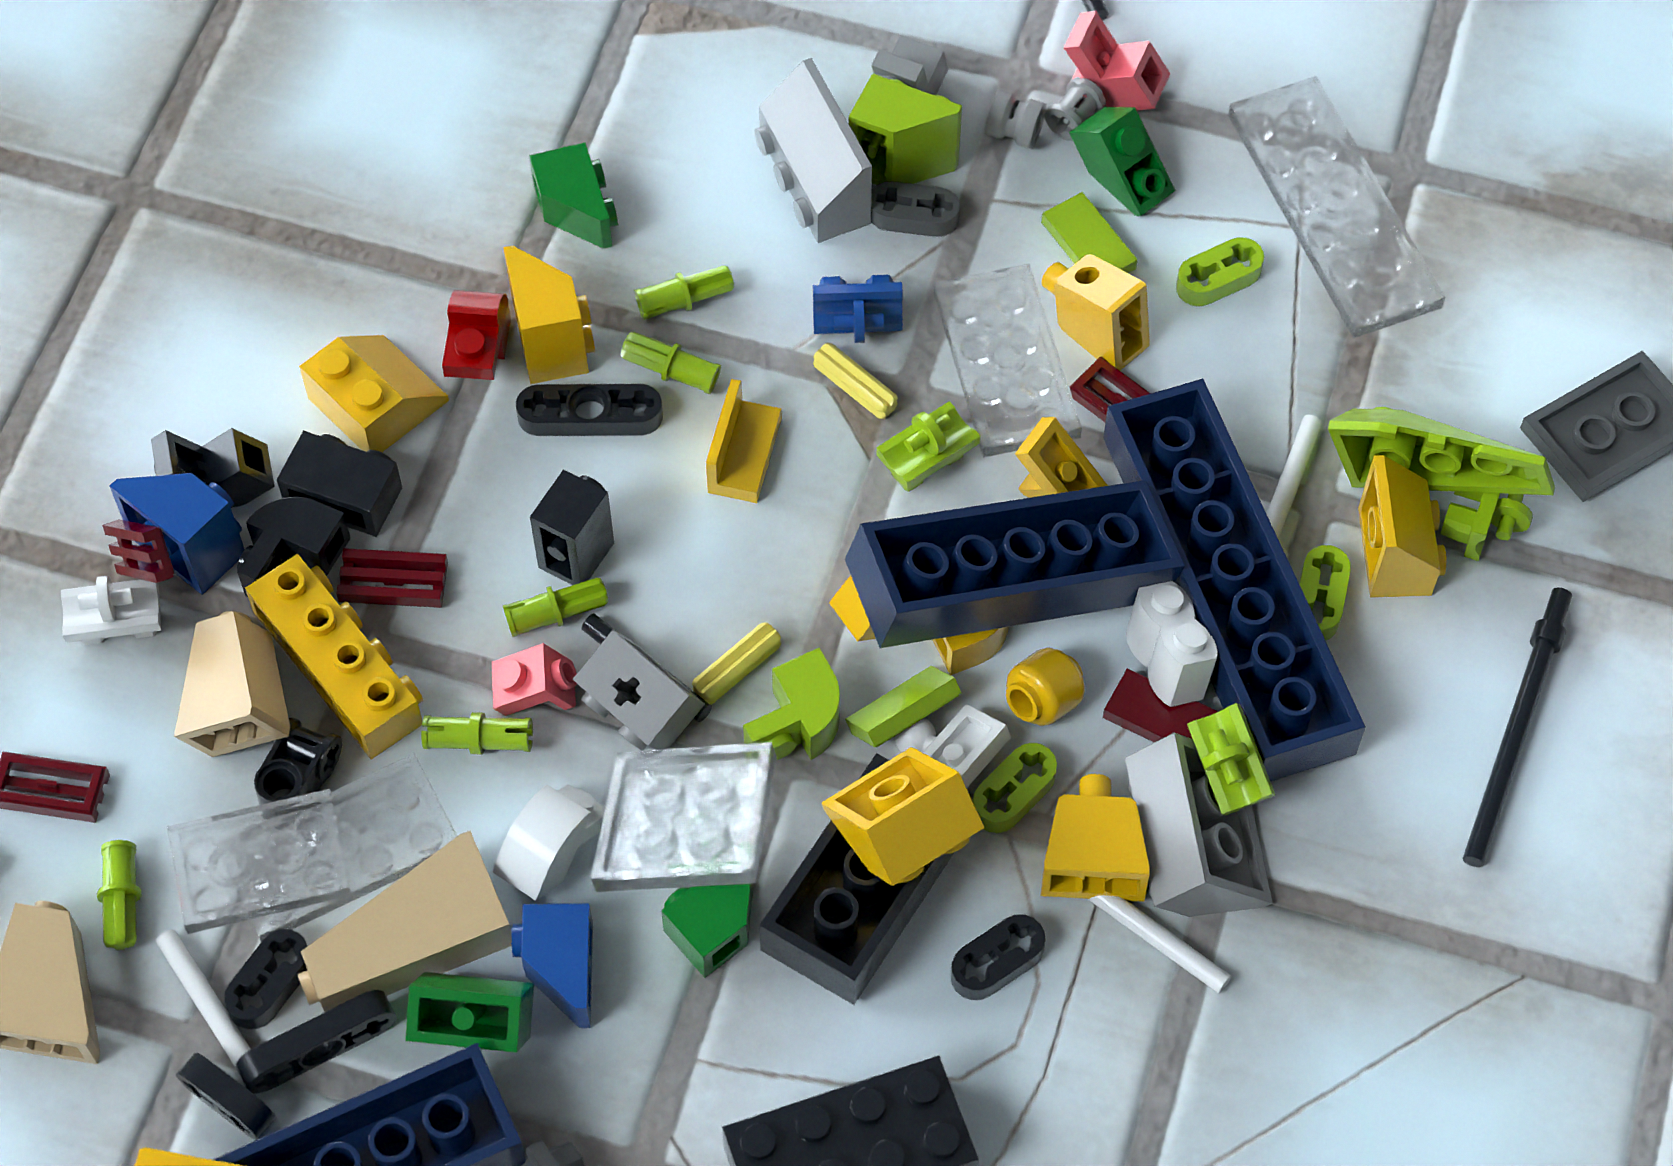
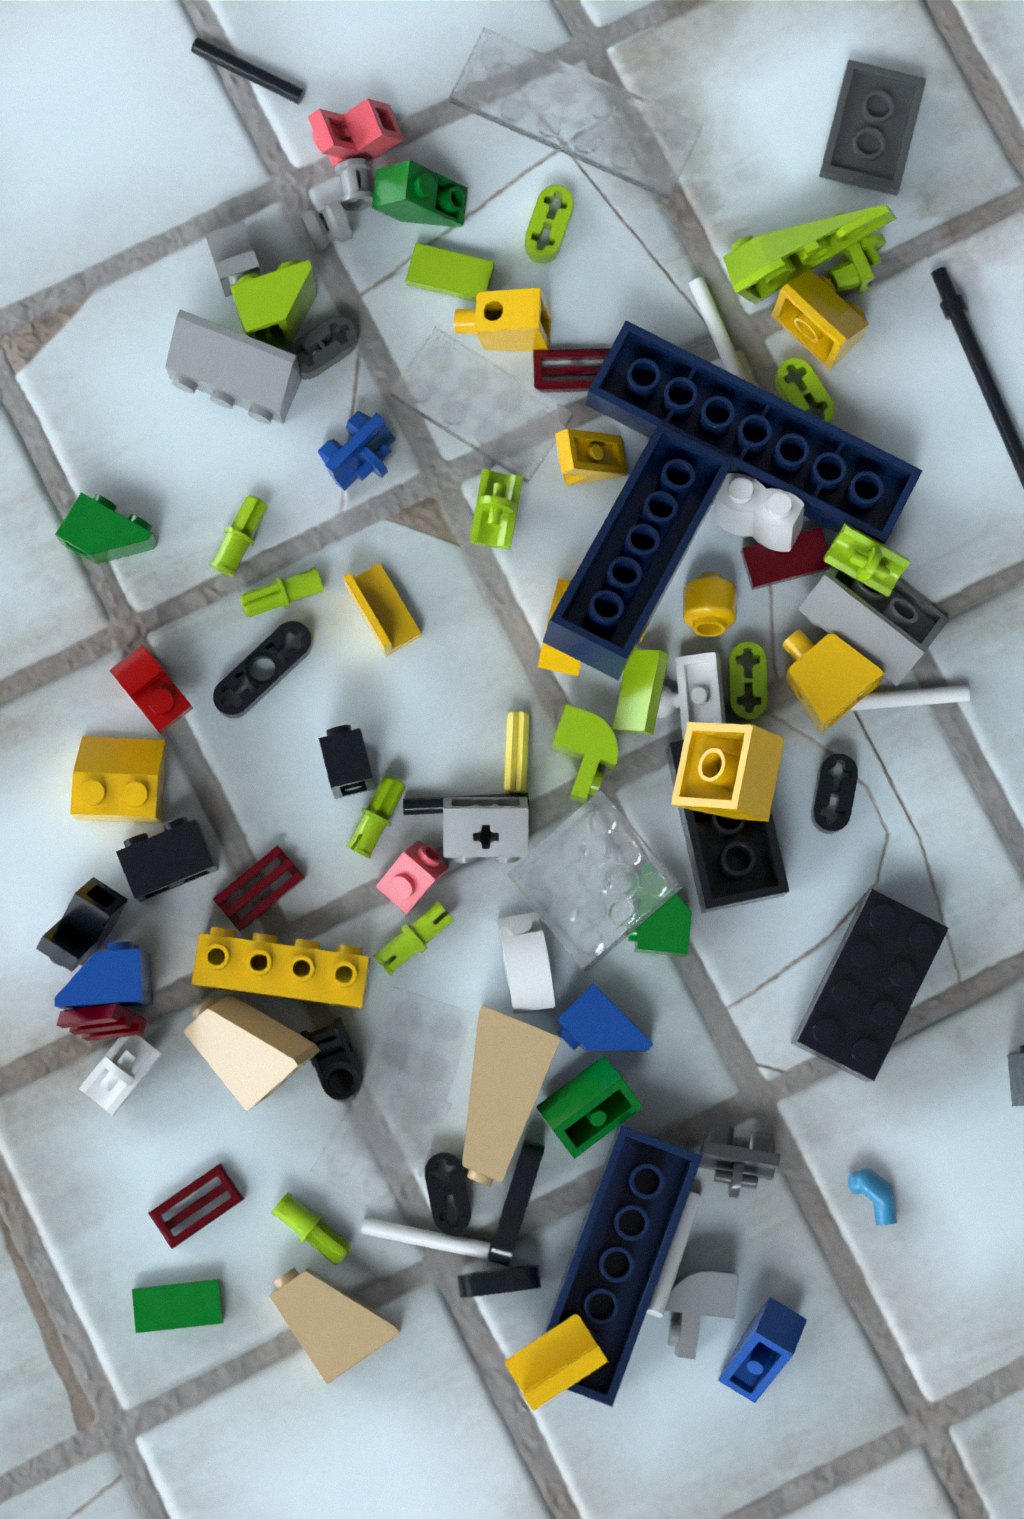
camera: 50 degrees left, 20 degrees up
black brick [237,497,351,597] -> none
yellow slope [503,245,595,384] -> none
light yellow axle [813,343,898,419] -> none

